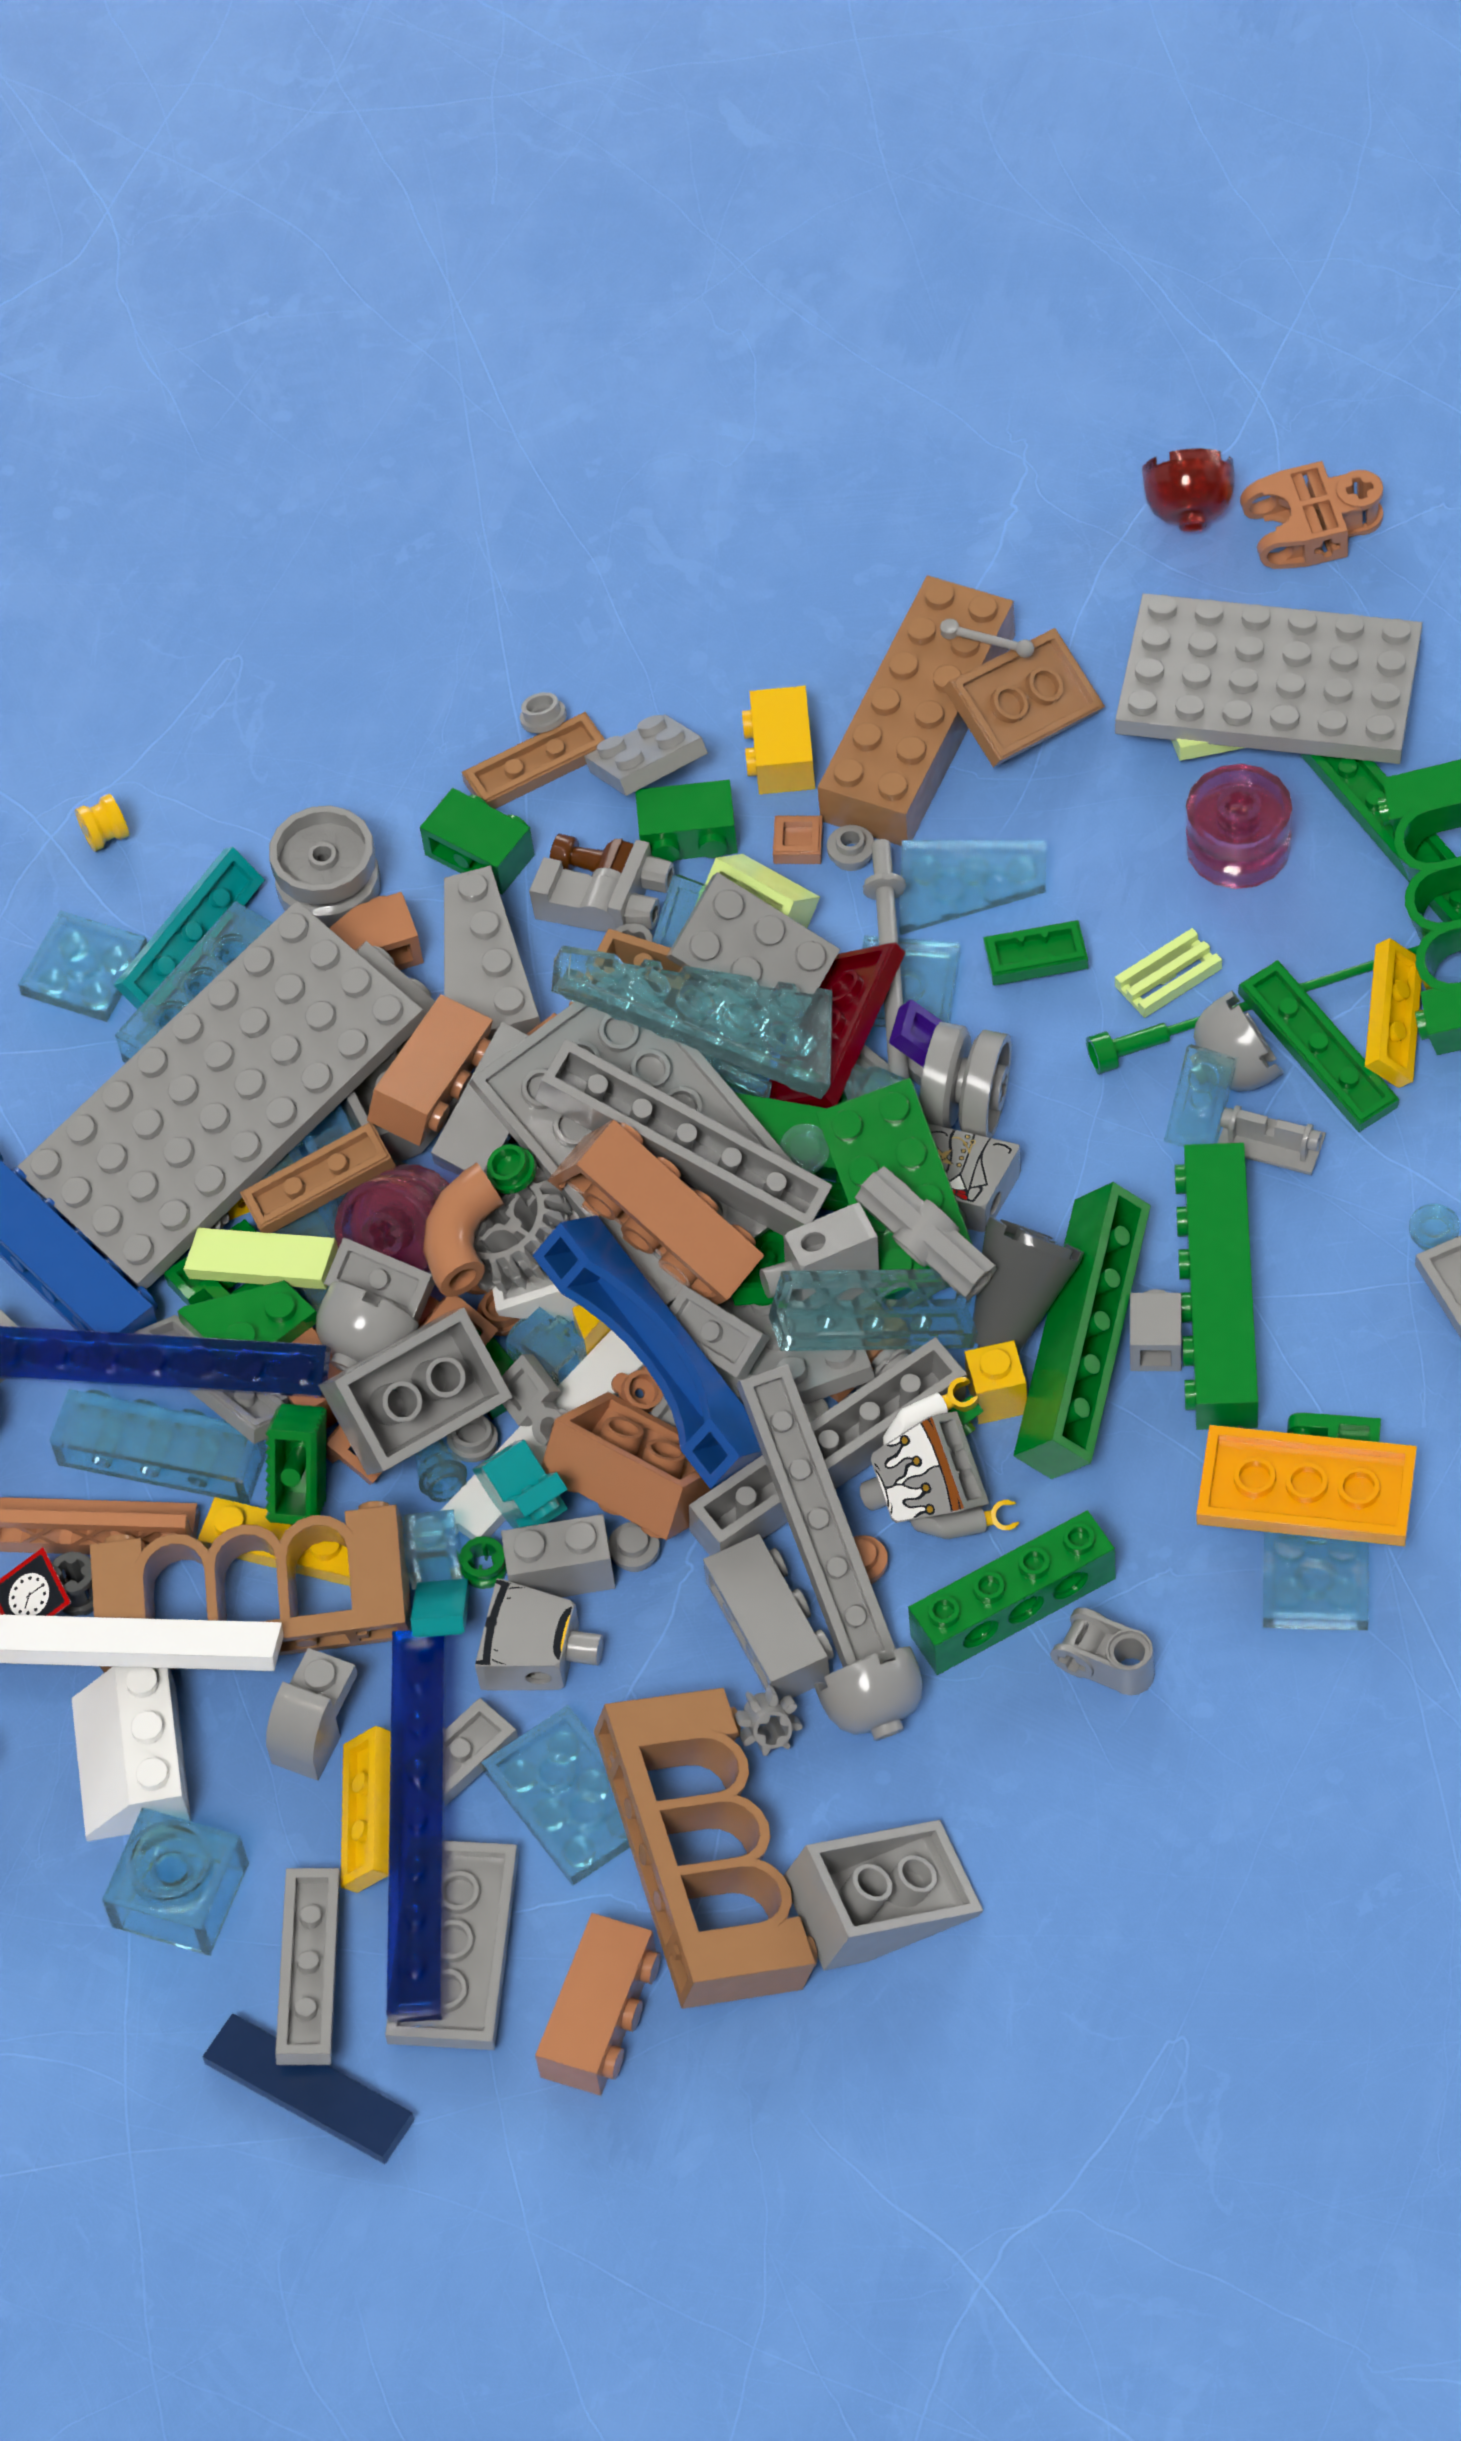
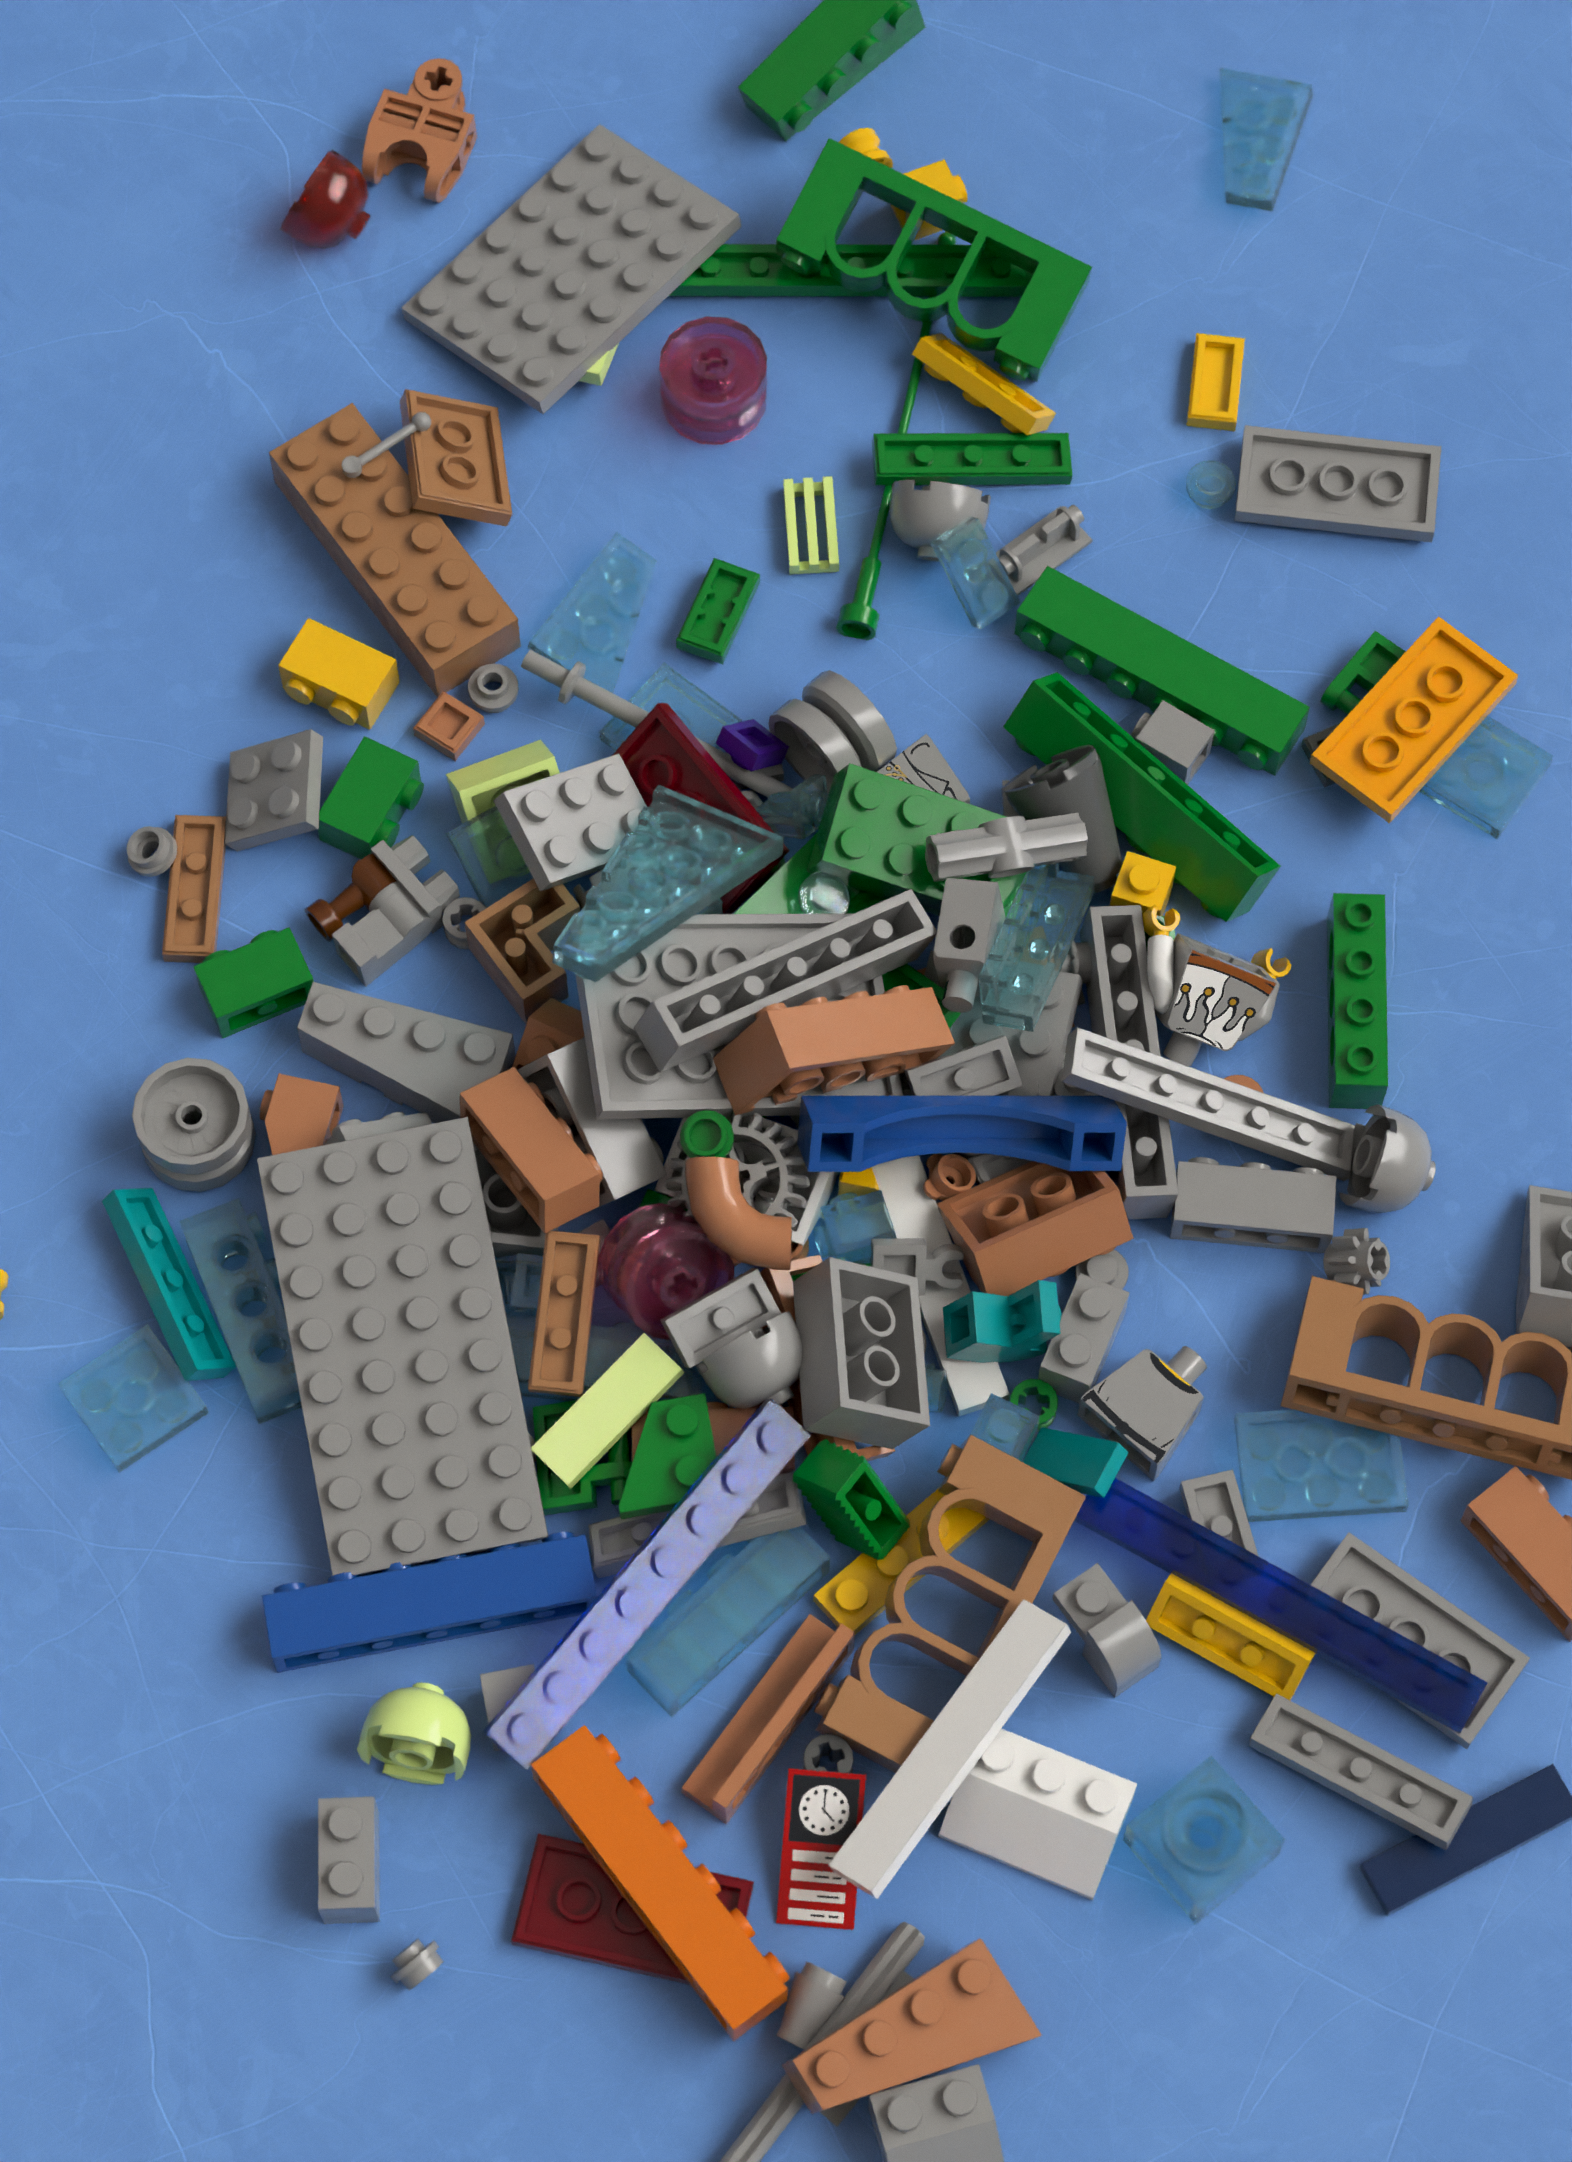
camera: 65 degrees left, 10 degrees up
light grey piece [1050,1608,1155,1695] -> none

